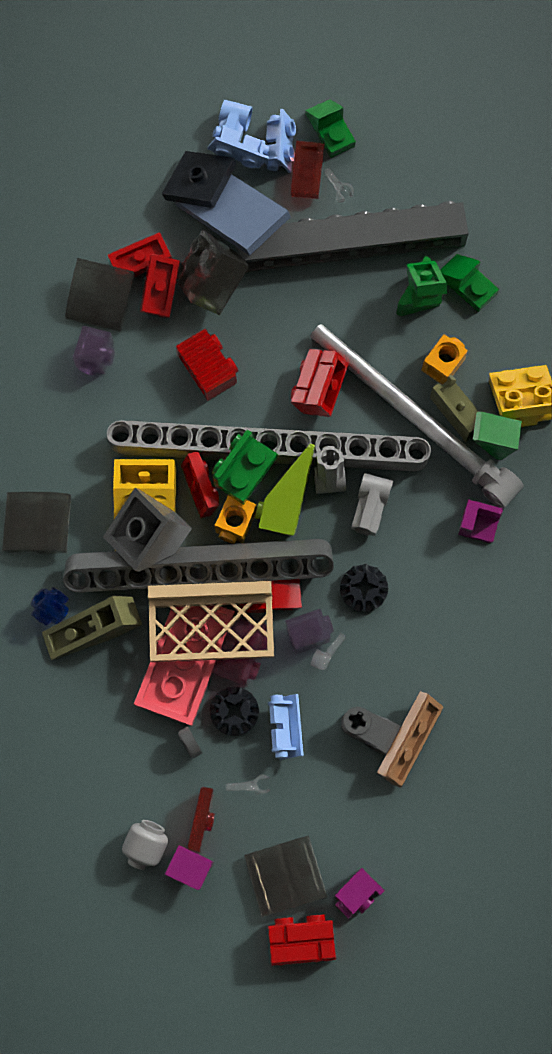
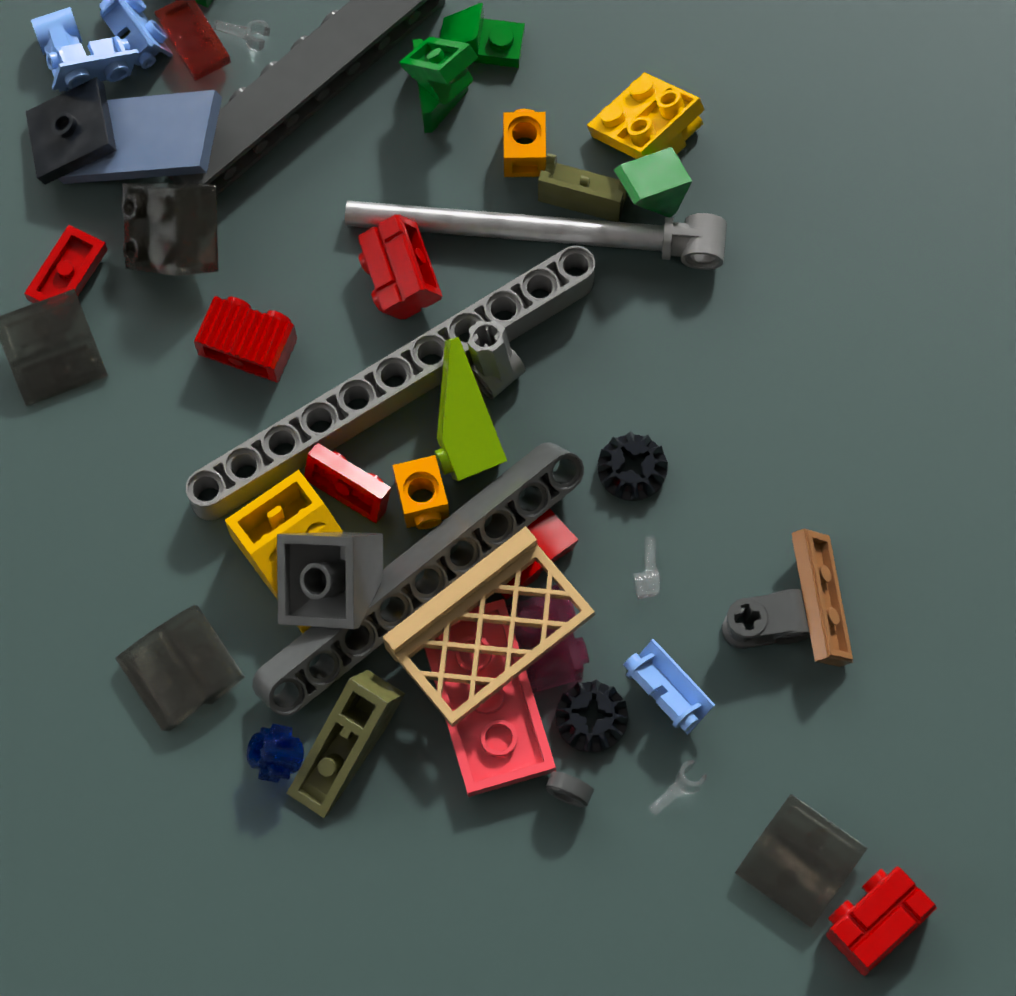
camera: 35 degrees left, 5 degrees down
clear purple brick [73,326,115,375] -> none
light grey head [122,820,168,870] -> none
red plate [140,254,180,318] -> none
magenta panel [165,845,214,890] -> none
clear red plate [187,787,215,853] -> none
green bracket [212,429,278,505] -> none
clear purple brick [285,609,334,654] -> none
magenta brick [334,868,385,919] -> none
light grey piece [351,473,393,536] -> none
magenta panel [458,499,503,543] -> none

